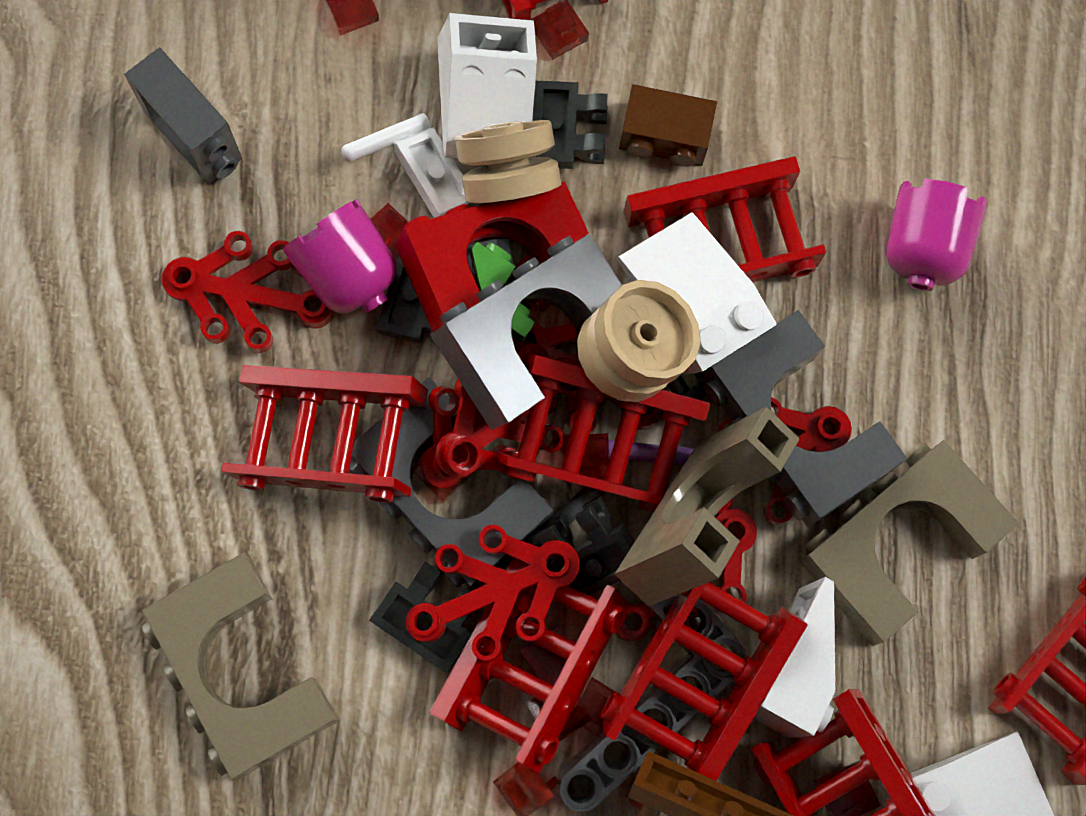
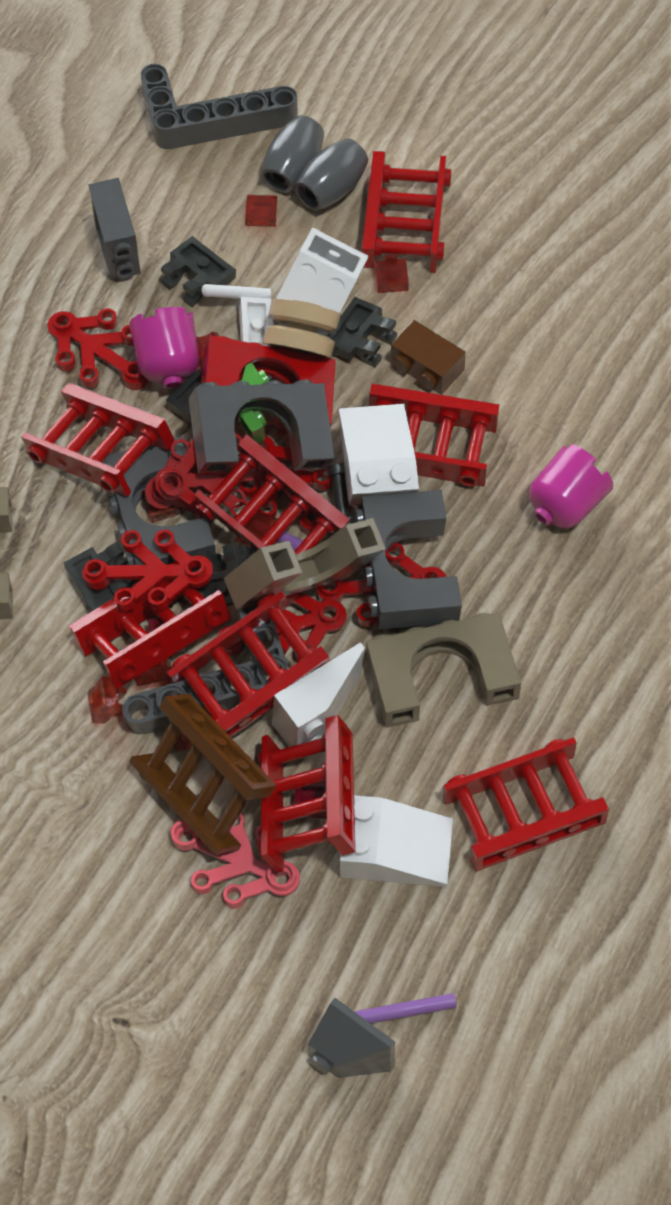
camera: 35 degrees right, 15 degrees down
tan wheel [577,280,700,402] -> none
none -> pearl dark grey plate [161,236,236,307]

